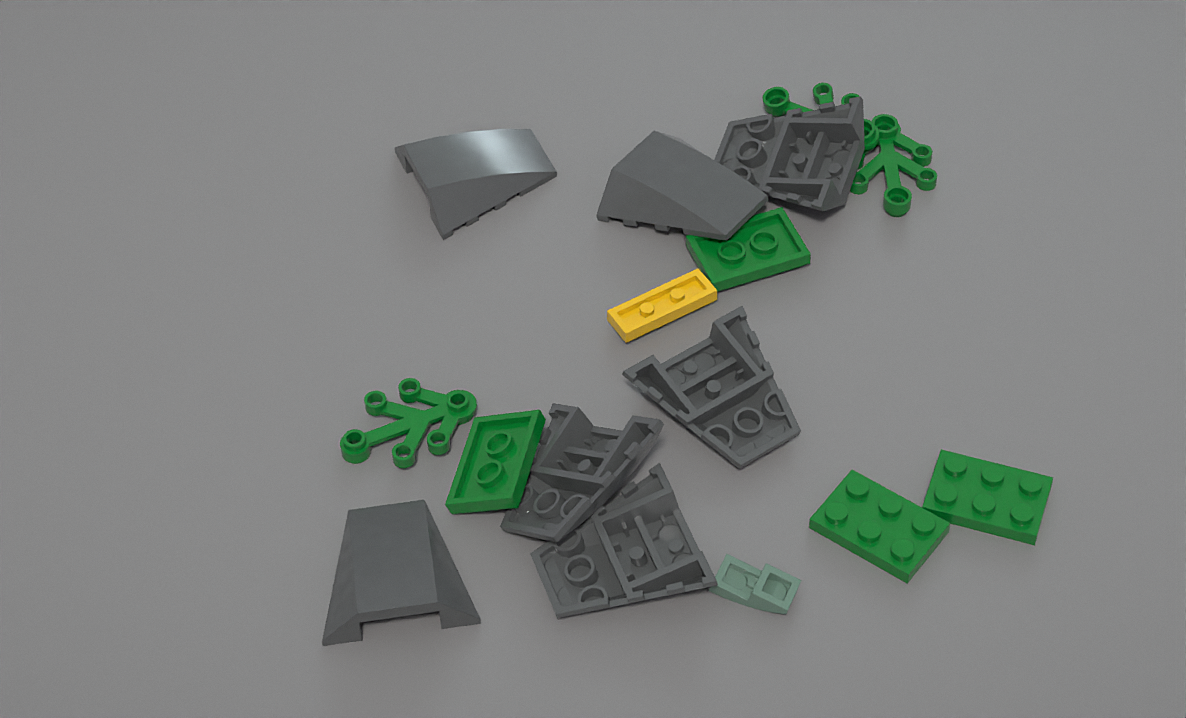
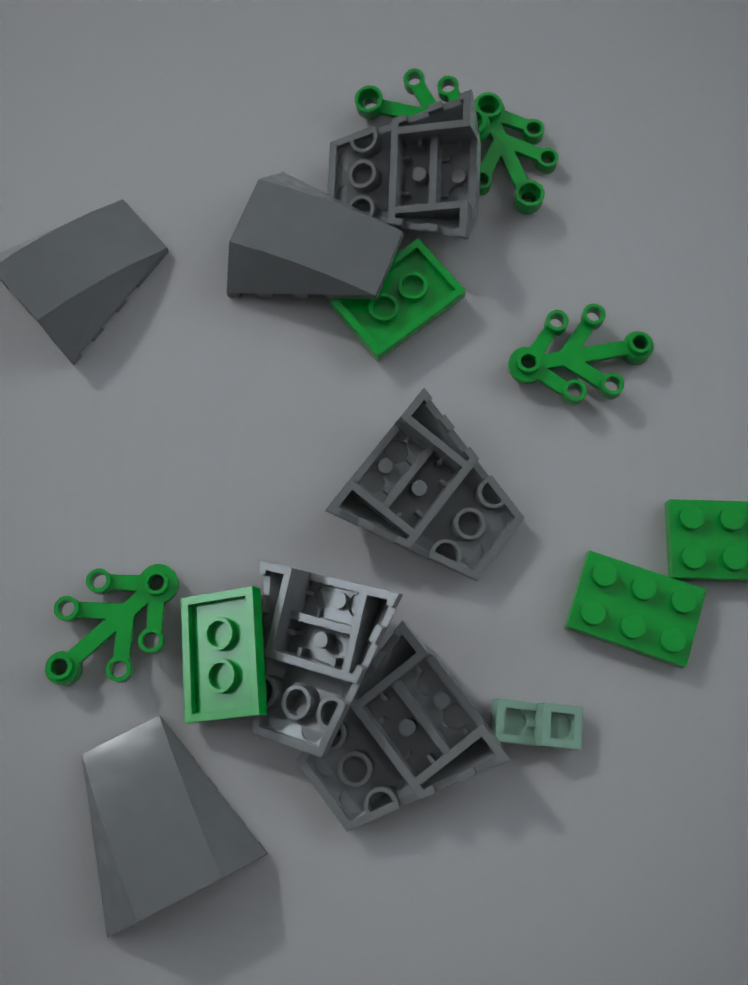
camera: 20 degrees left, 25 degrees up
yellow plate [607,268,717,343] -> none
none -> green plant [508,304,654,406]

